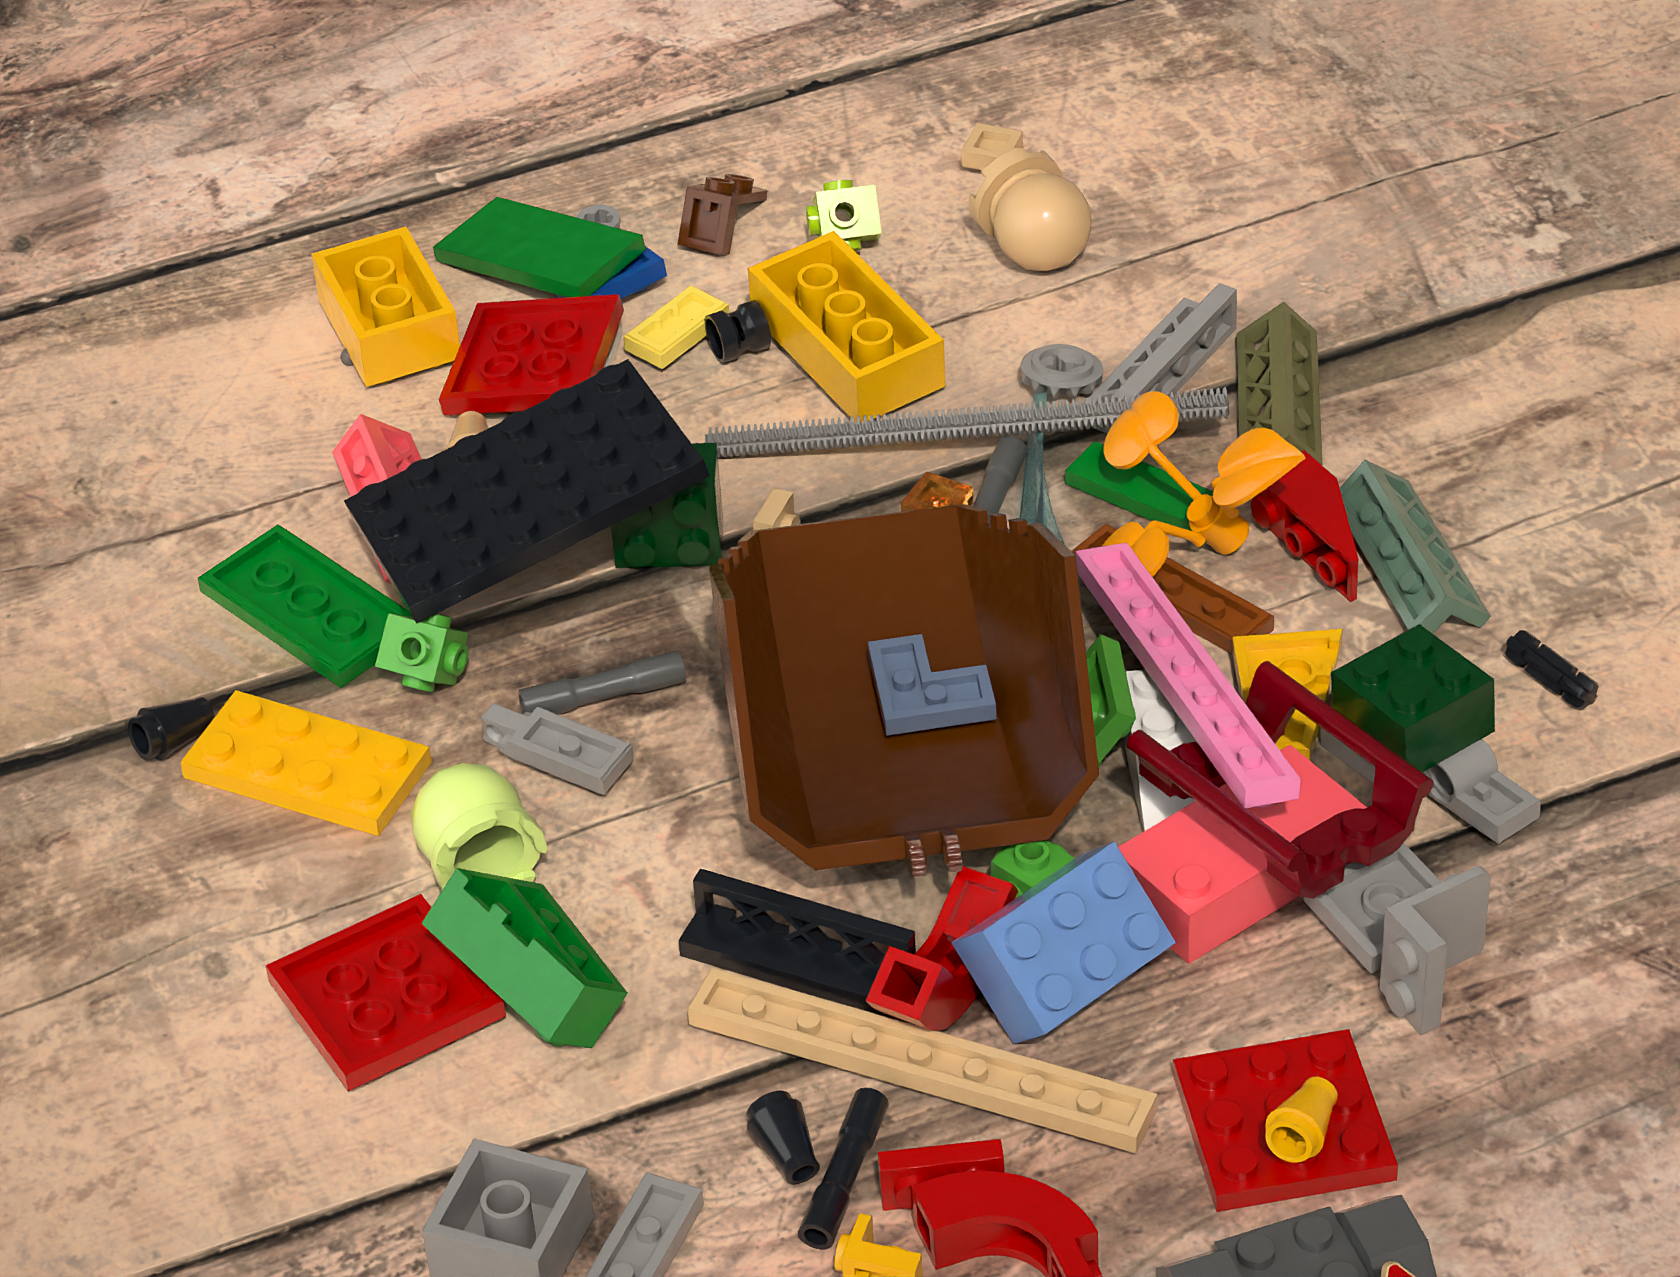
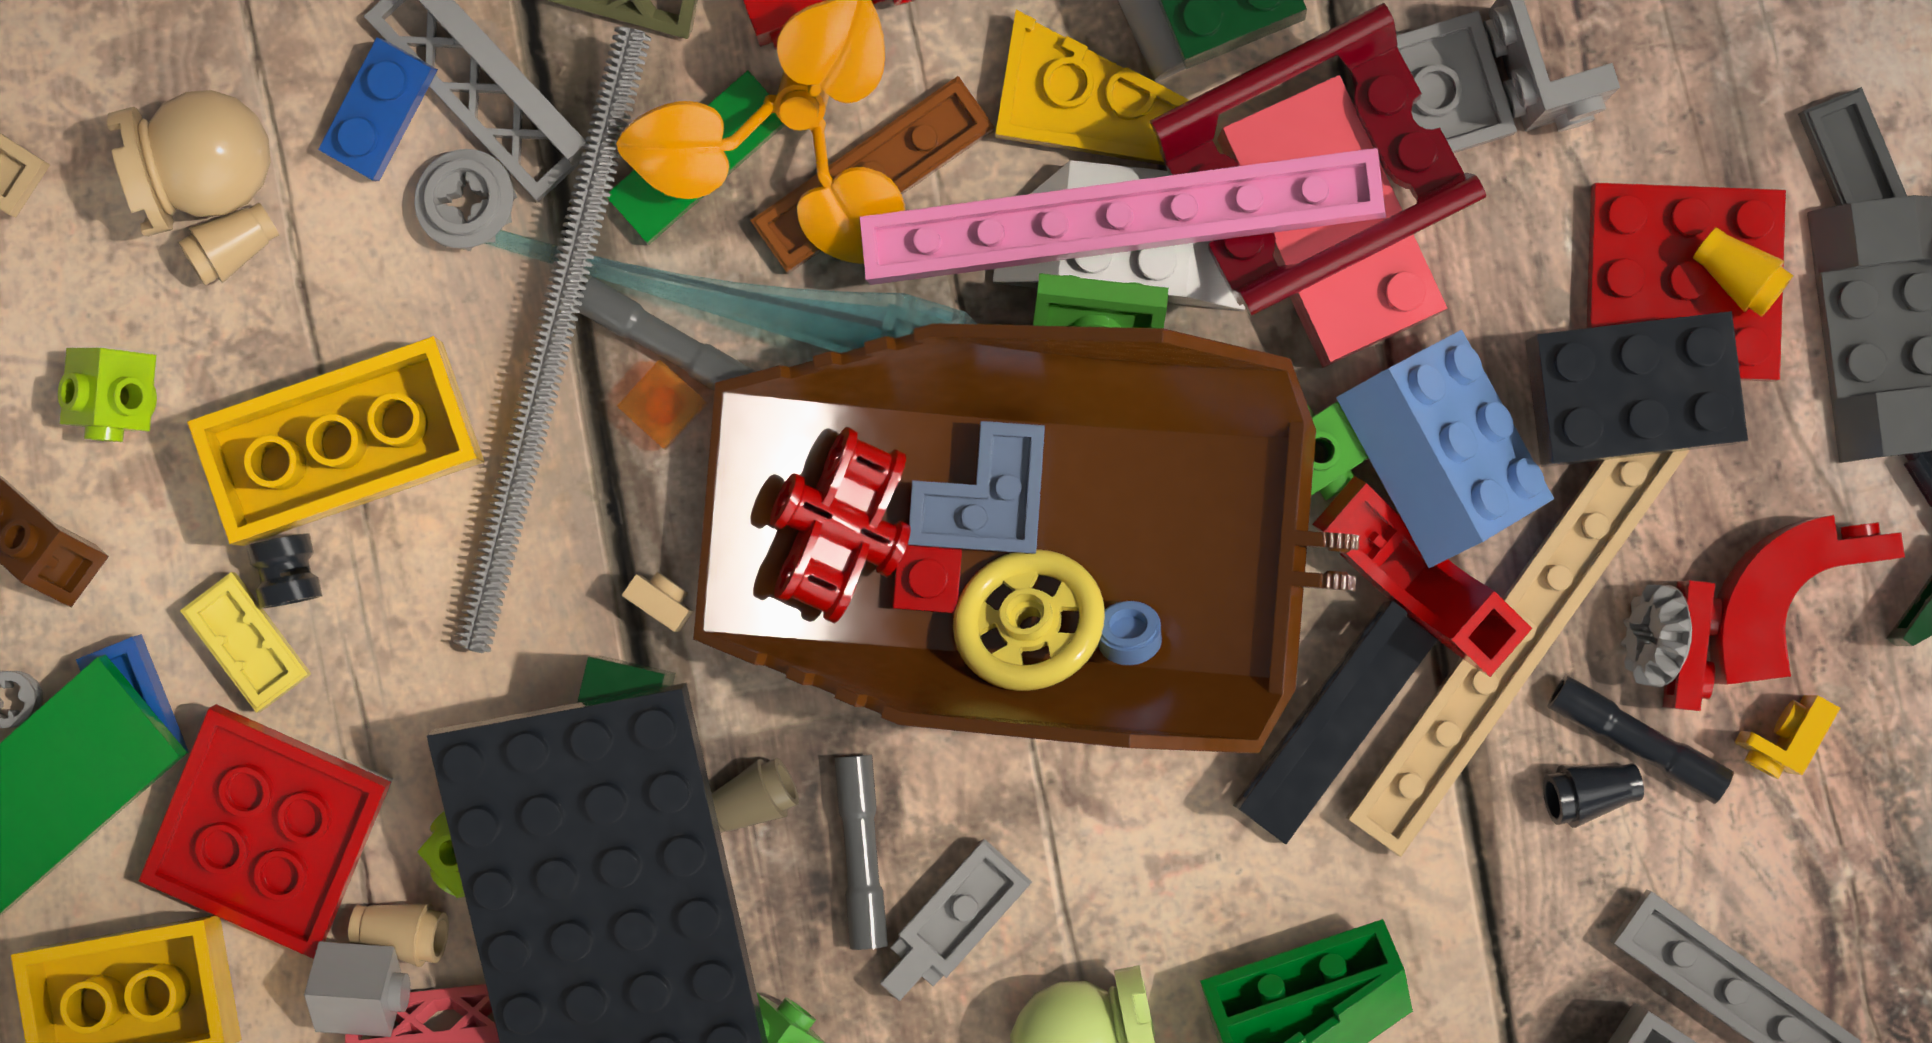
camera: 80 degrees left, 45 degrees up
none -> tan cone [178,203,279,286]
none -> light grey brick [304,942,410,1037]
none -> blue plate [318,37,438,181]
none -> dark tan cone [712,758,799,833]
none -> red axle [770,427,911,623]
none -> red plate [893,545,962,613]
none -> light yellow plate [953,549,1105,691]
none -> medium blue tile [1098,601,1162,665]
none -> black brick [1525,311,1748,467]
none -> light grey gear [1621,585,1692,687]
none -> dark grey tile [1798,87,1907,206]

